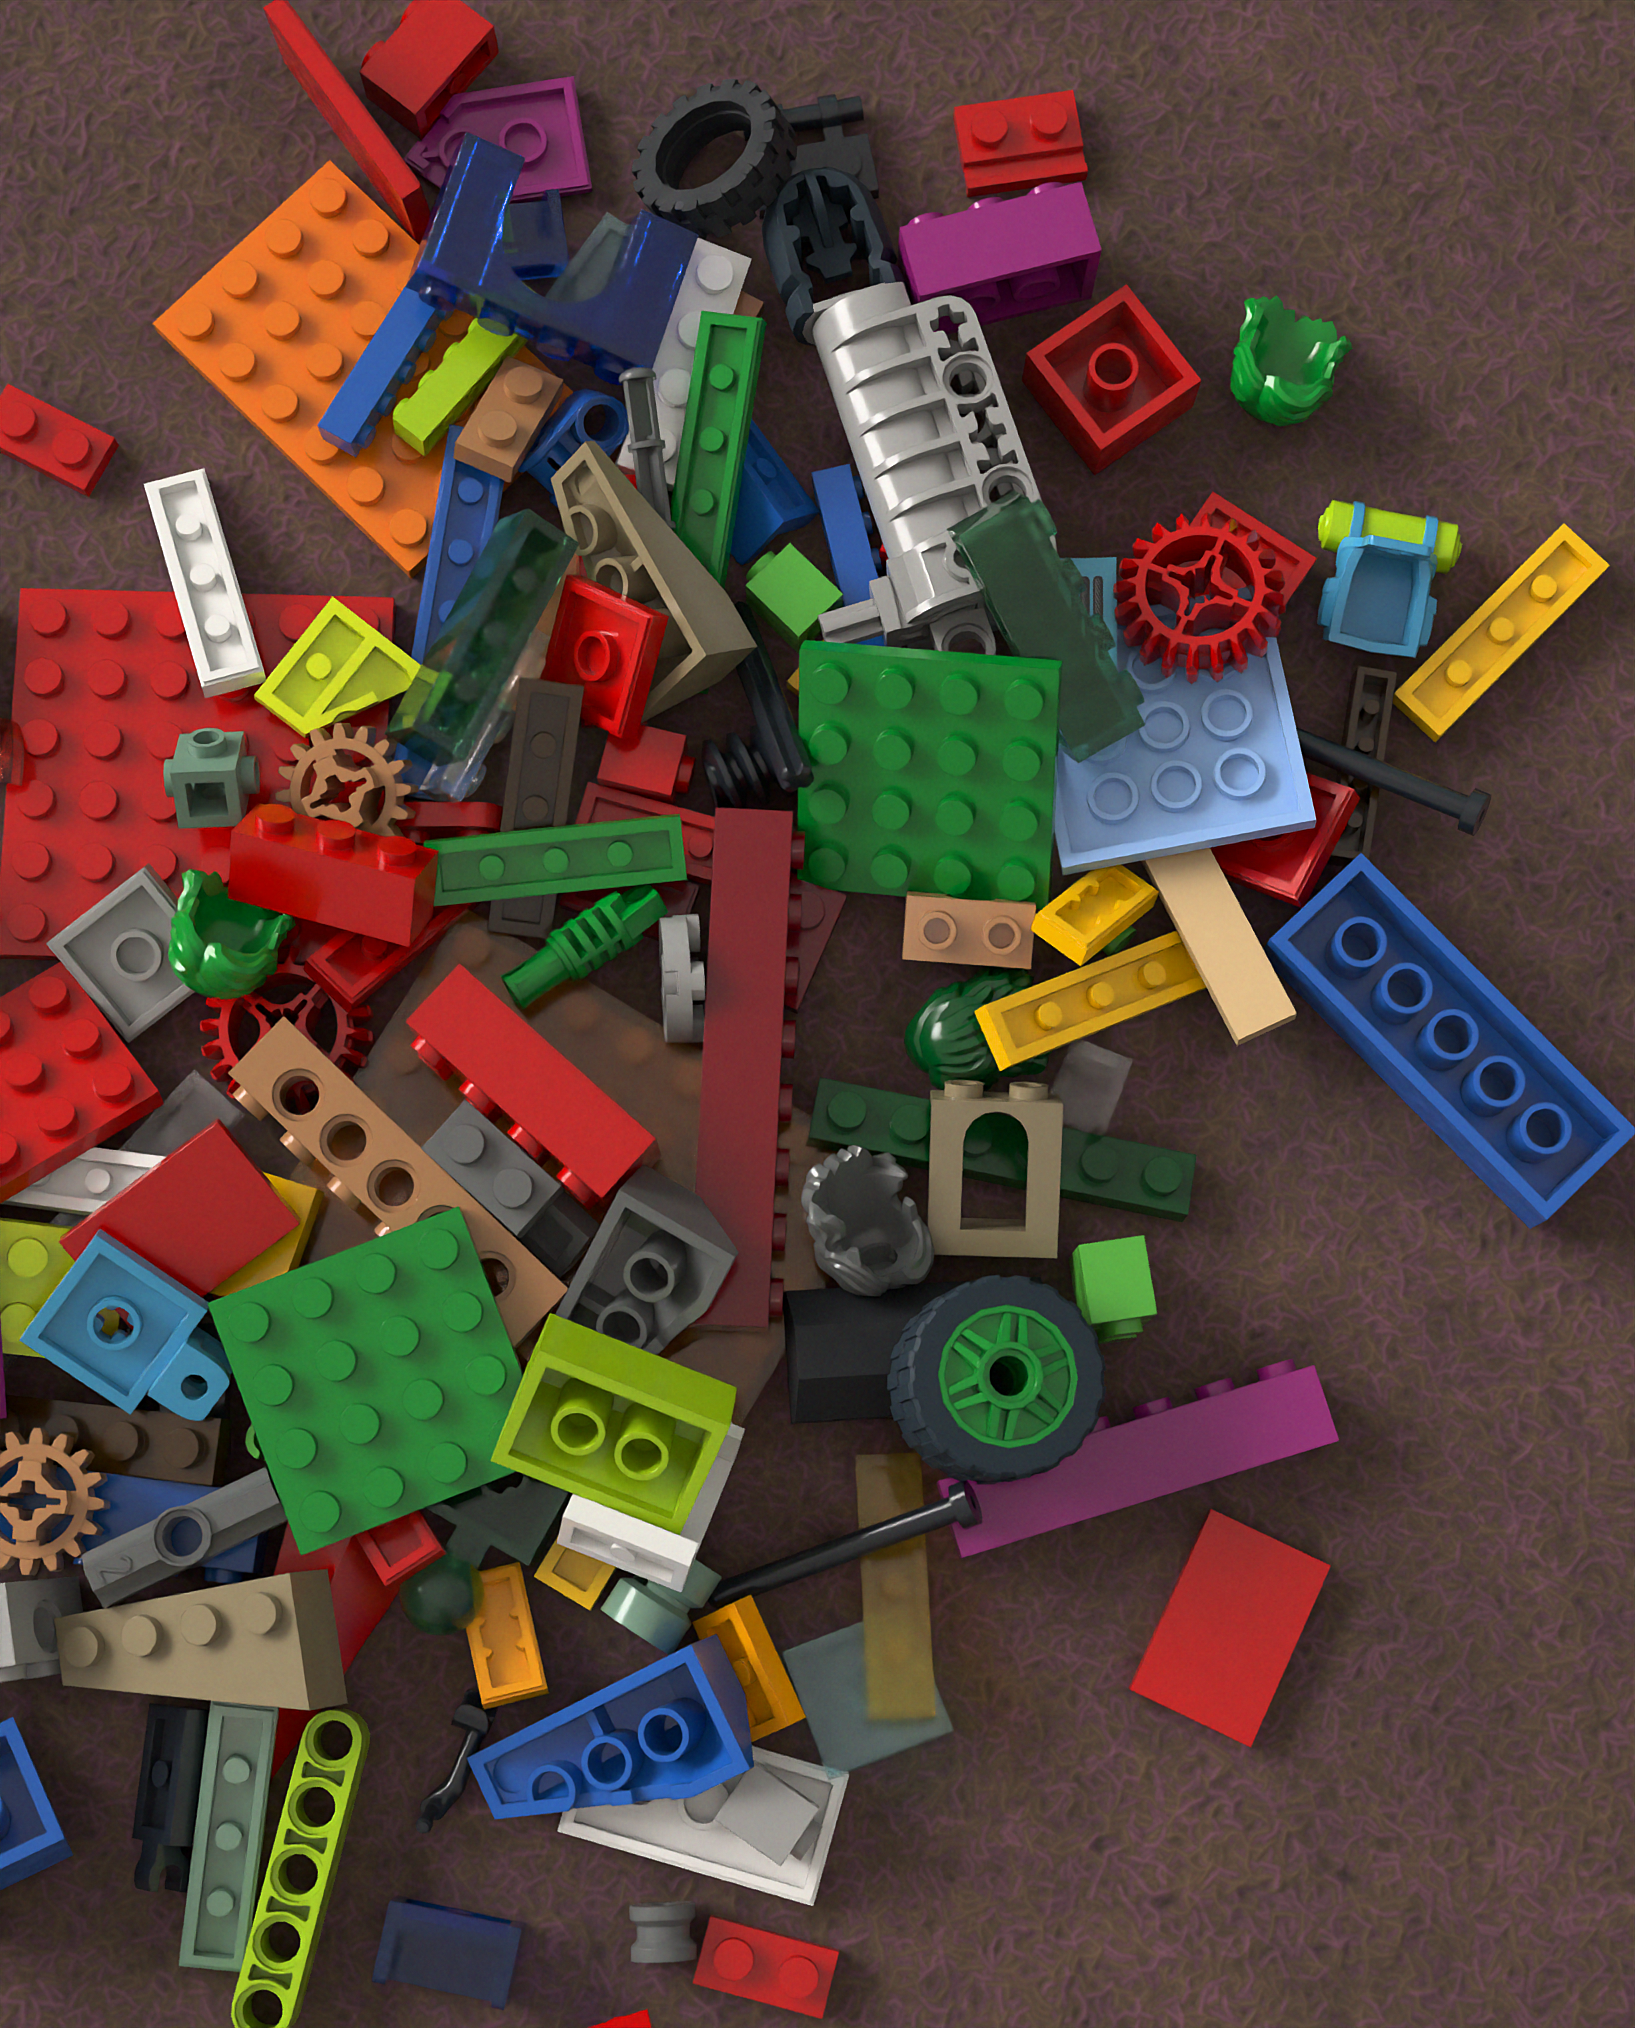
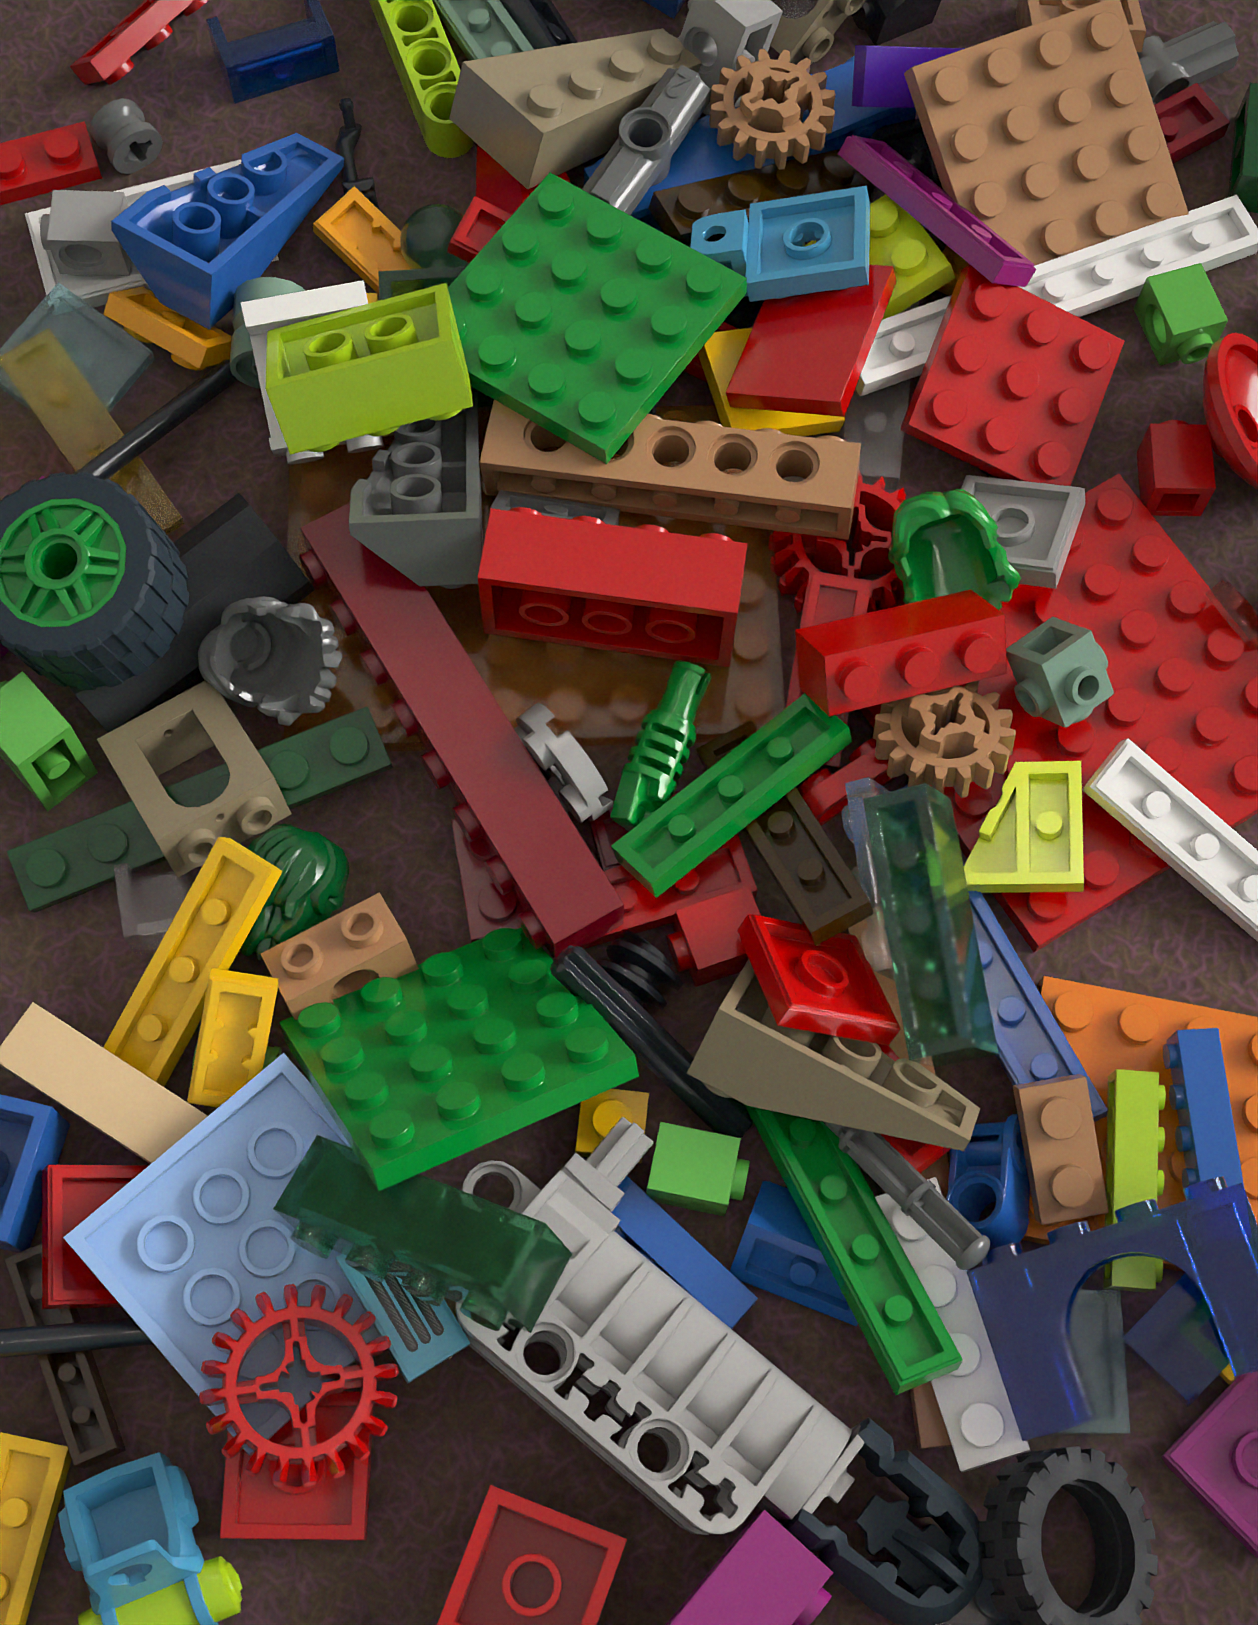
camera: 145 degrees right, 10 degrees down
dark grey plate [421,1099,565,1238] -> none

